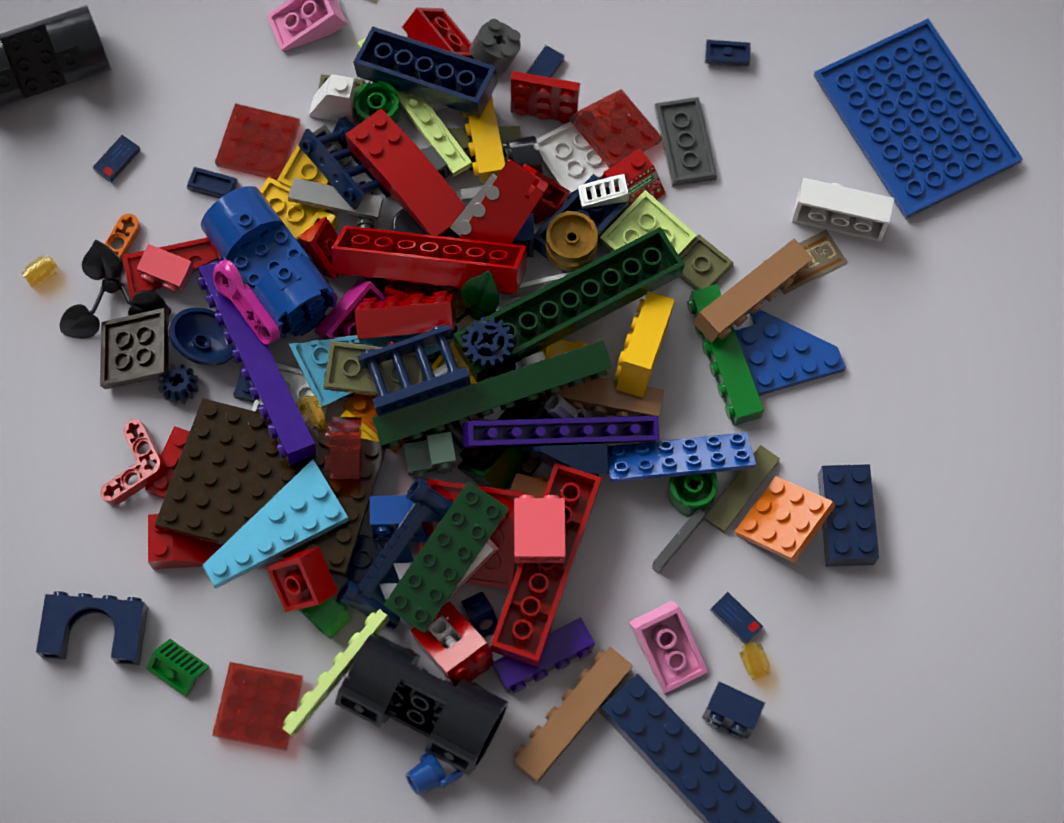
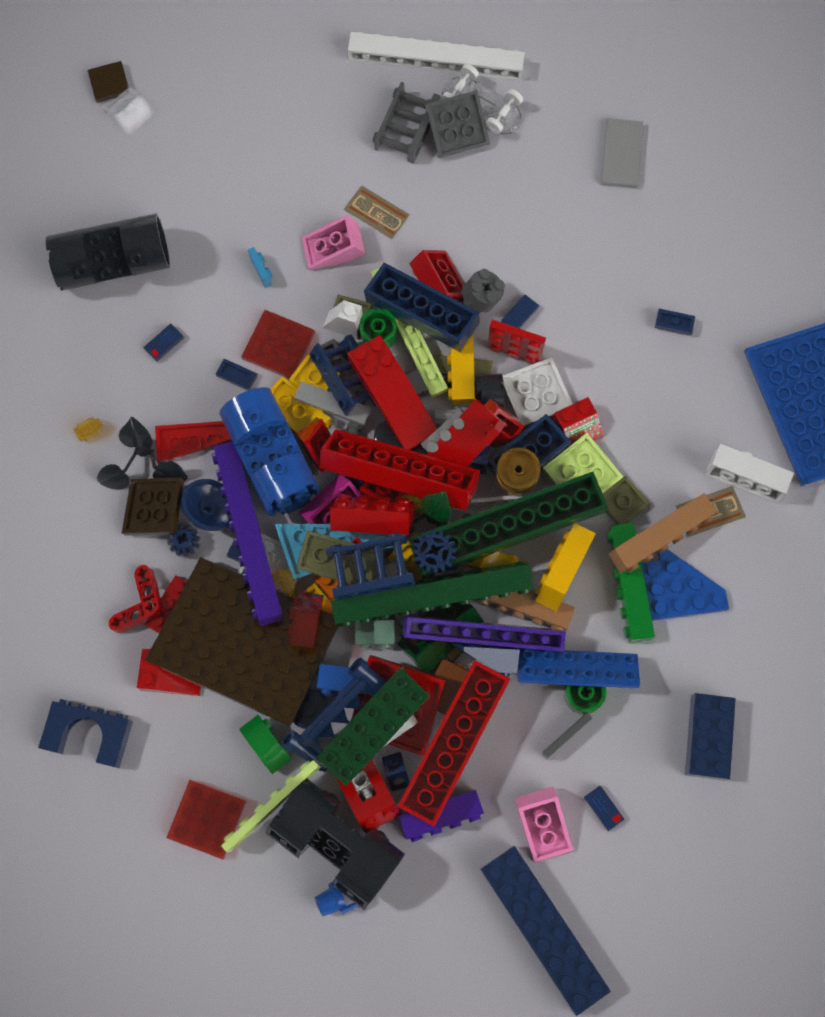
camera: 15 degrees right, 5 degrees up
orange beam [105,214,140,261] -> none
coral brick [137,244,194,292] -> none
green panel [146,639,209,697] -> none
medium azure wing [203,460,348,589] -> none
dark pink beam [213,260,280,345] -> none
red slope [266,547,338,612] -> none
medium nougat brick [513,647,633,785] -> none
coral brick [514,495,565,563] -> none
white tile [521,351,546,367] -> none
light grey piece [544,394,589,419] -> none
clear red plate [569,89,662,168] -> none
white slope [578,174,628,208] -> none
dark grey tile [654,97,717,186] -> none
dark blue brick [702,681,765,740] -> none
olive tile [704,445,780,533] -> none
orange plate [735,476,835,563] -> none
clear yellow brick [739,641,771,680] -> none
none -> dark azure plate [248,247,272,287]

